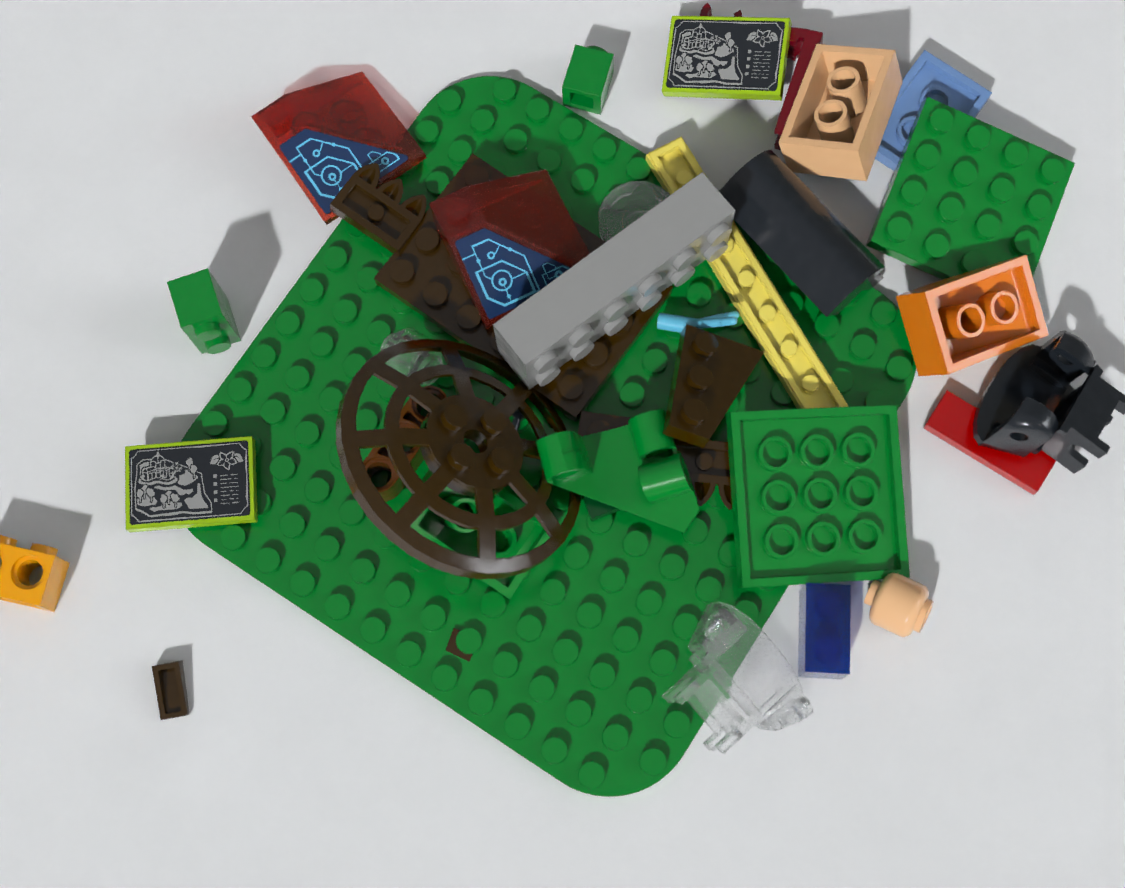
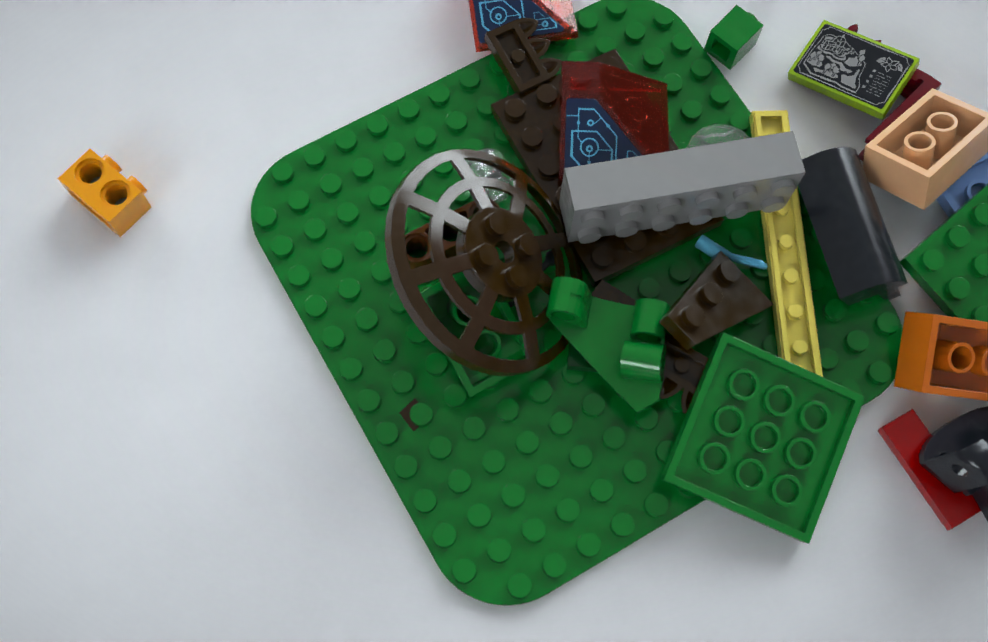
camera: 20 degrees right, 5 degrees down
tile [125,436,258,533] -> none
dark brown piece [152,660,189,720] -> none
green brick [167,268,241,354] -> none
clear piece [662,601,814,754] -> none
clear blue brick [798,583,851,680] -> none
light nougat head [864,572,934,637] -> none

